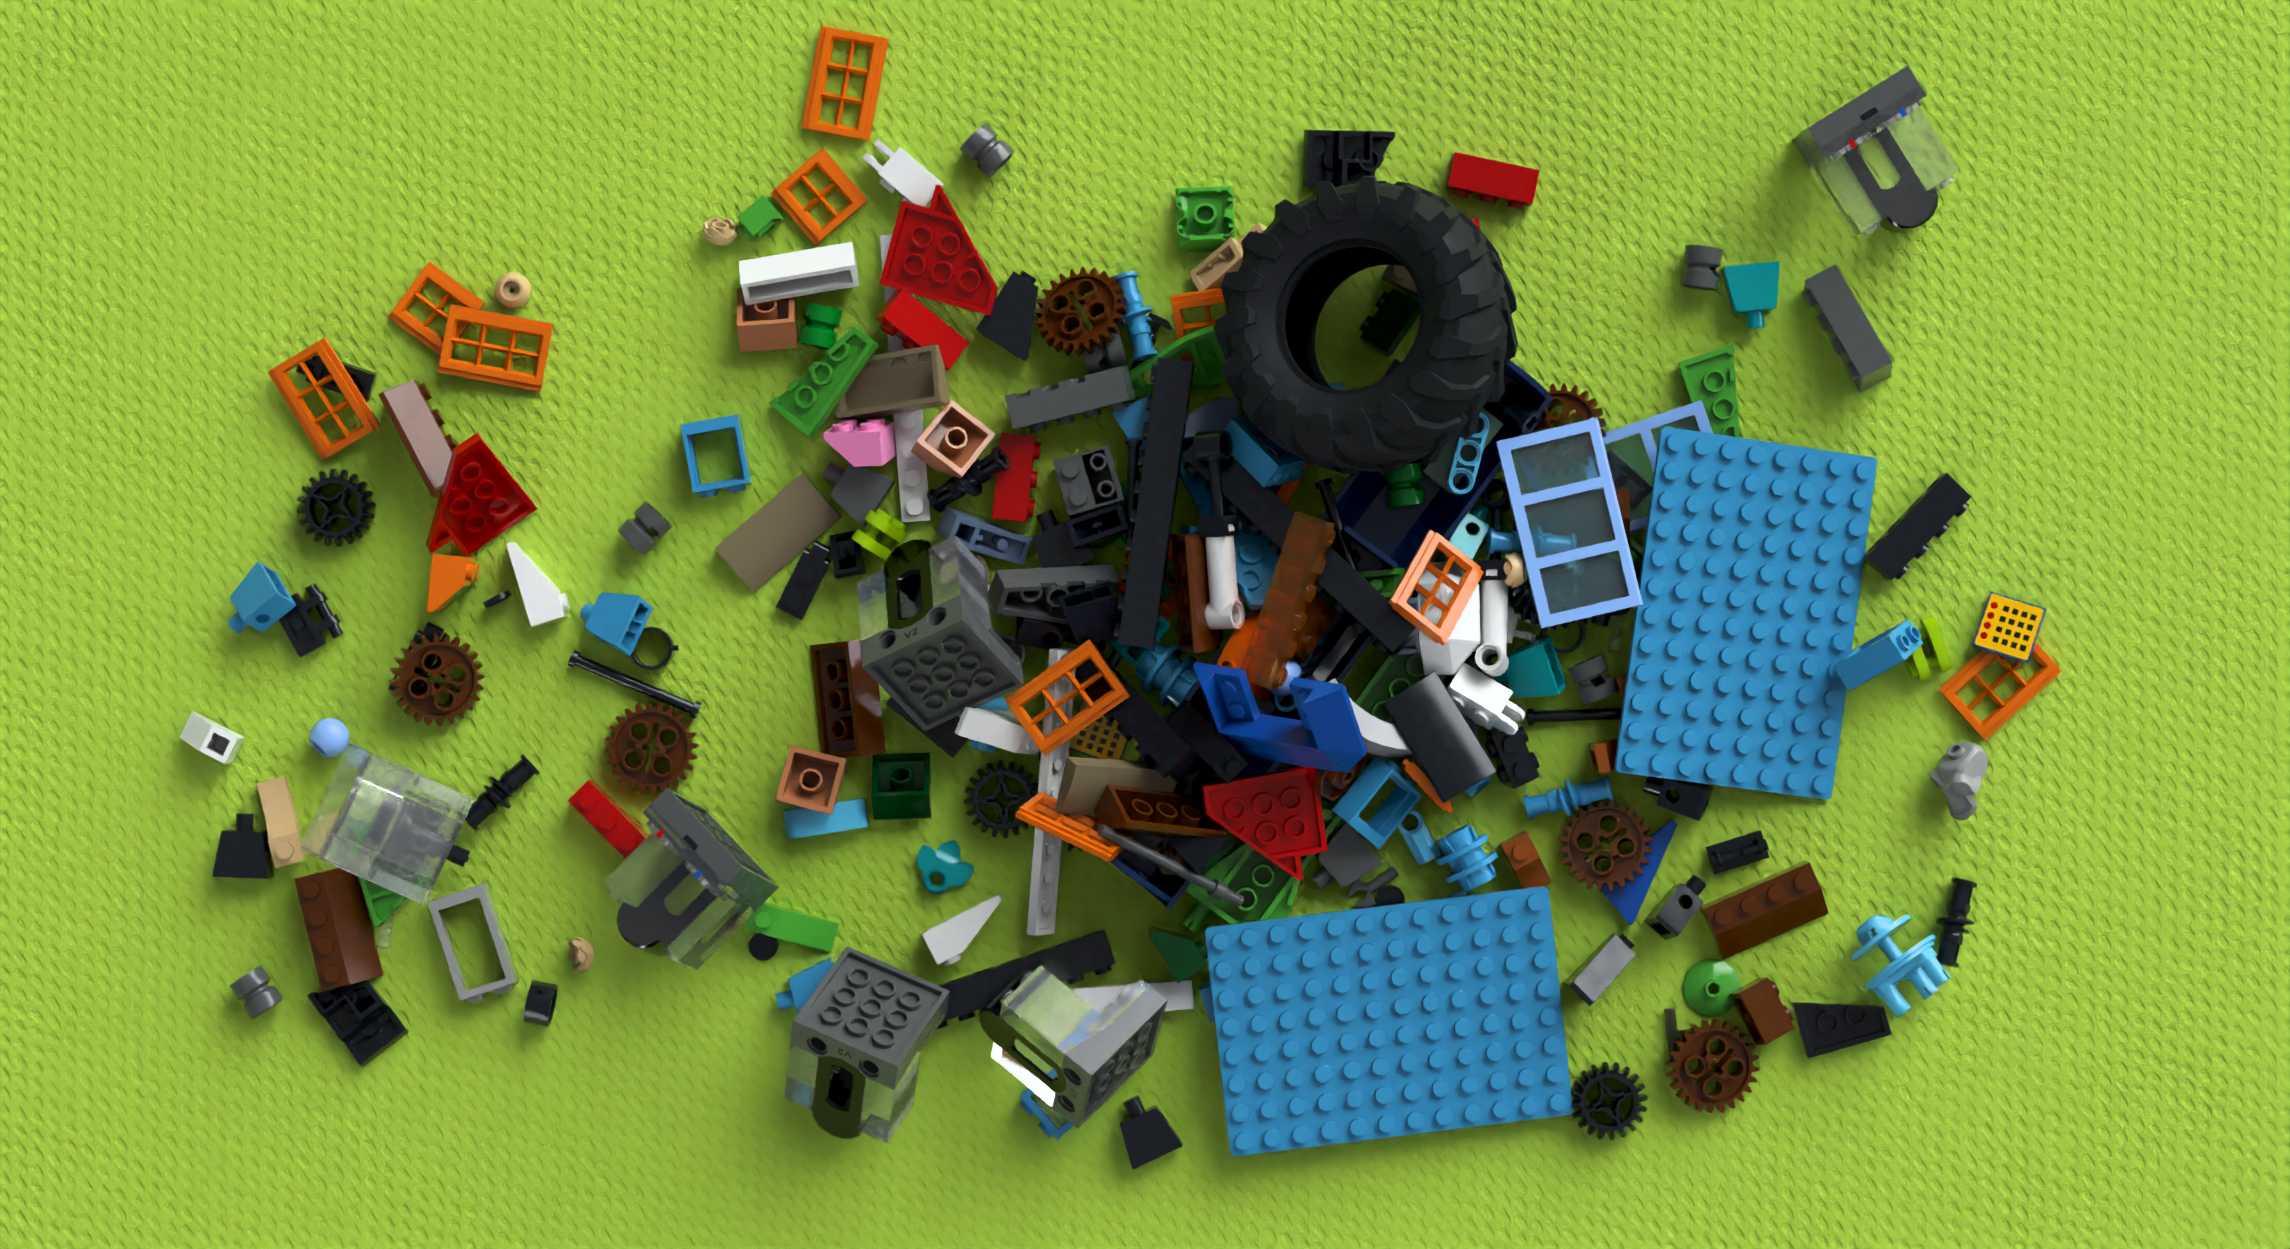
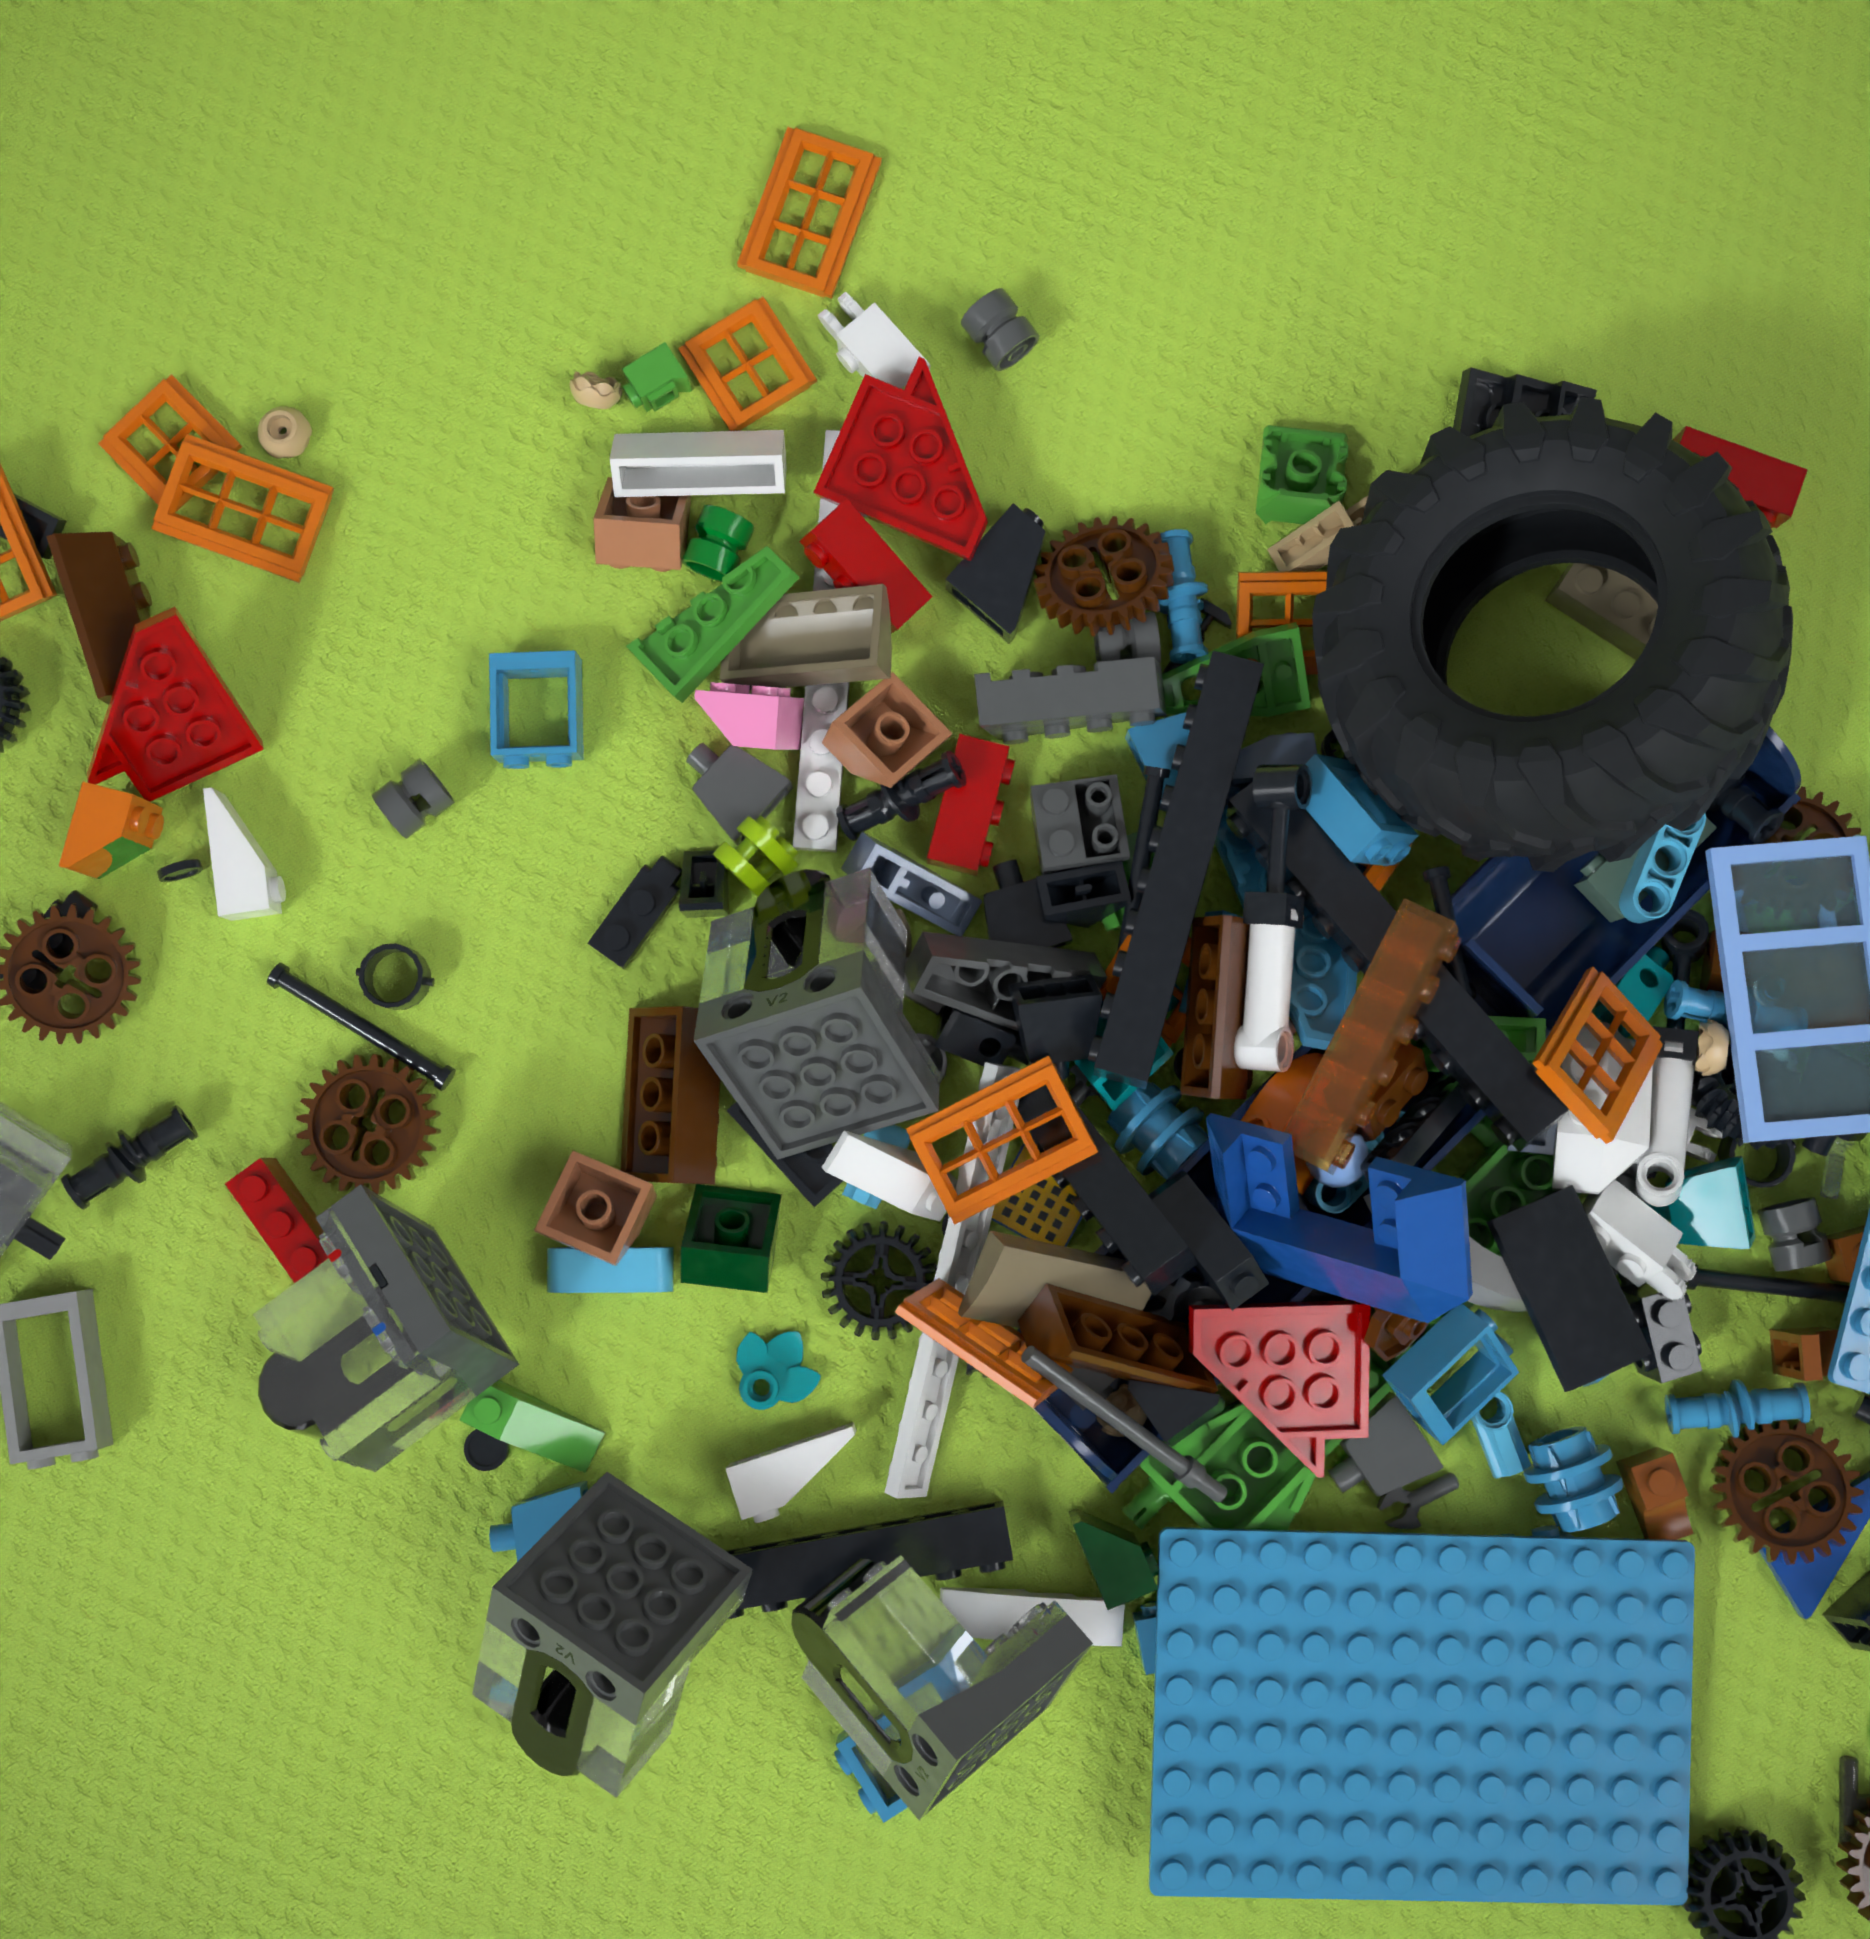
camera: 15 degrees right, 5 degrees down
black piece [524,980,558,1027] -> none
tan plate [568,937,595,973] -> none
dark azure torso [580,592,653,657] -> none
dark tan slope [715,473,841,592] -> none
black torso [1120,1095,1183,1170] -> none
dark green slope [1359,289,1420,357] -> none
black piece [1376,885,1405,906] -> none
green wheel [1385,463,1426,508] -> none
orange piece [1398,758,1454,814] -> none
slope [1565,933,1636,1006] -> none

